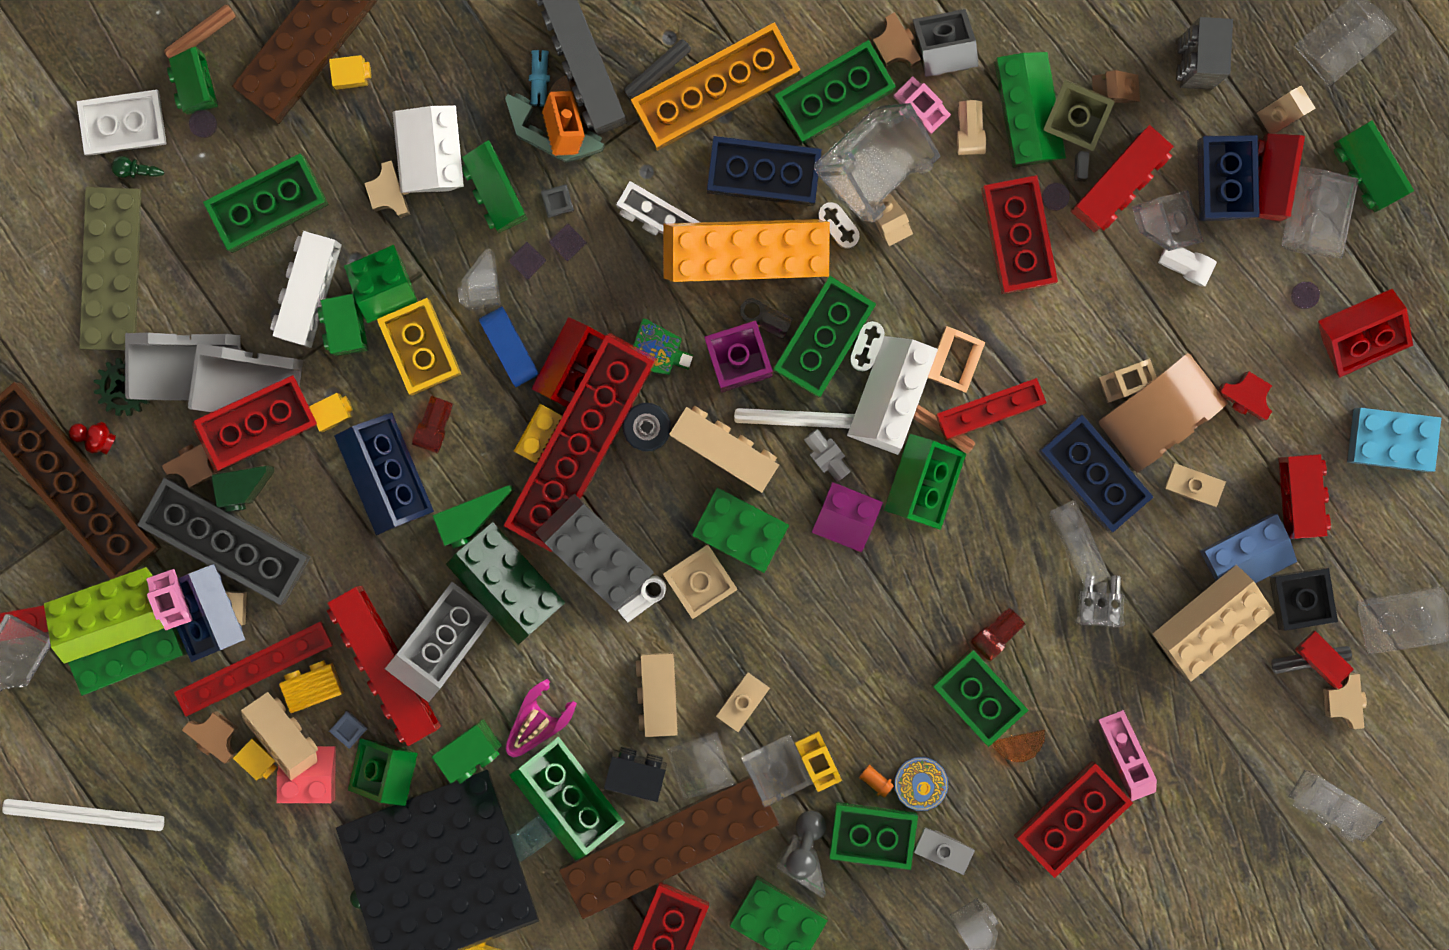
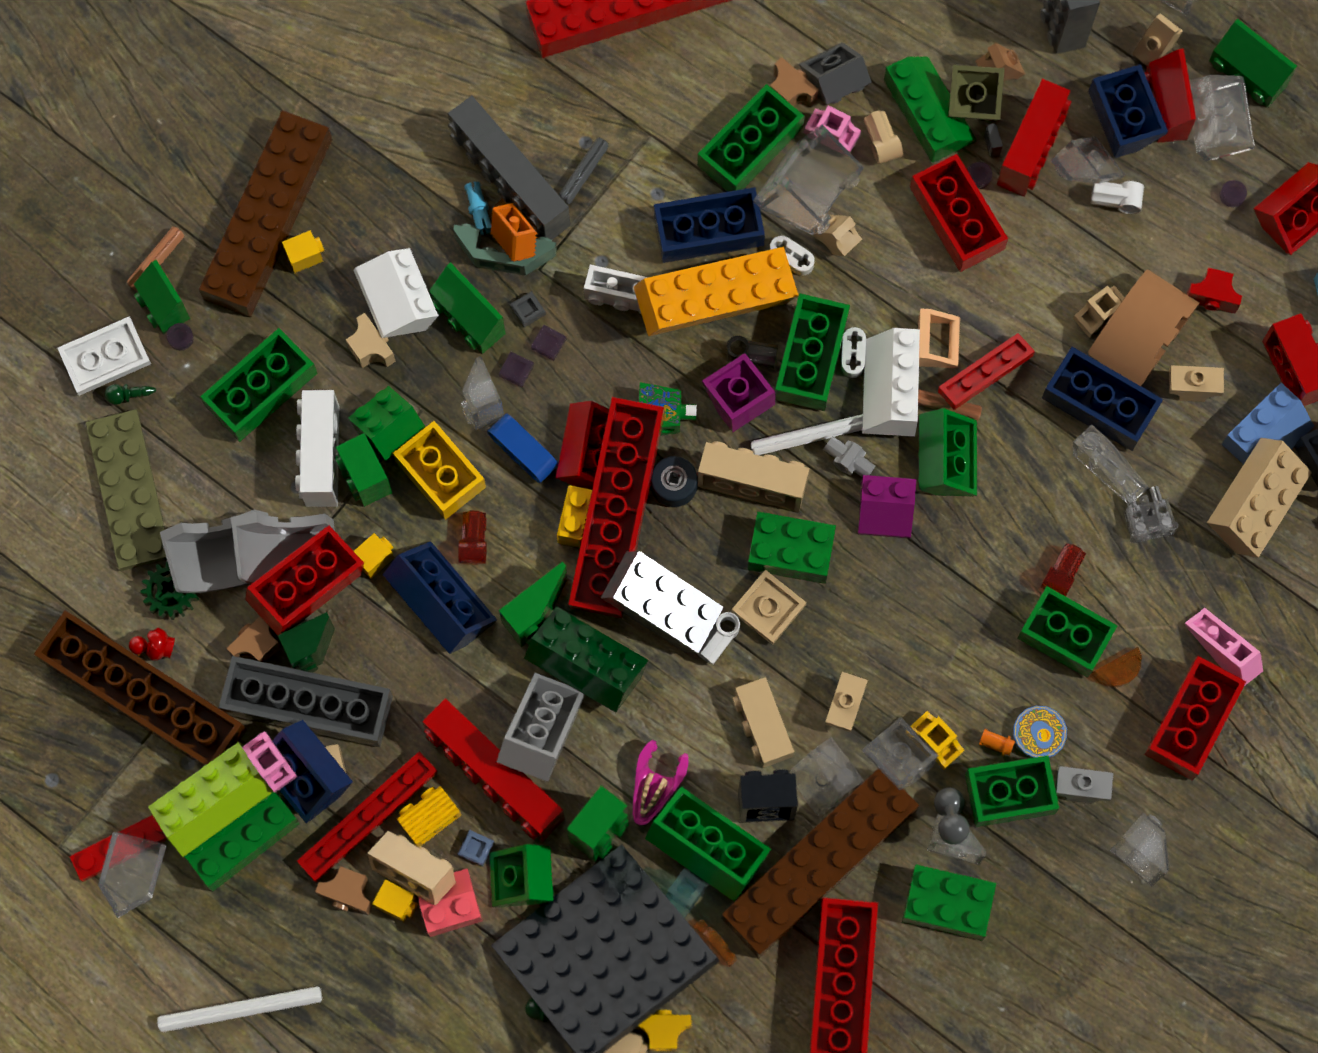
camera: 15 degrees left, 15 degrees down
light orange brick [631,22,800,151] -> none
none -> clear orange tile [693,920,737,967]

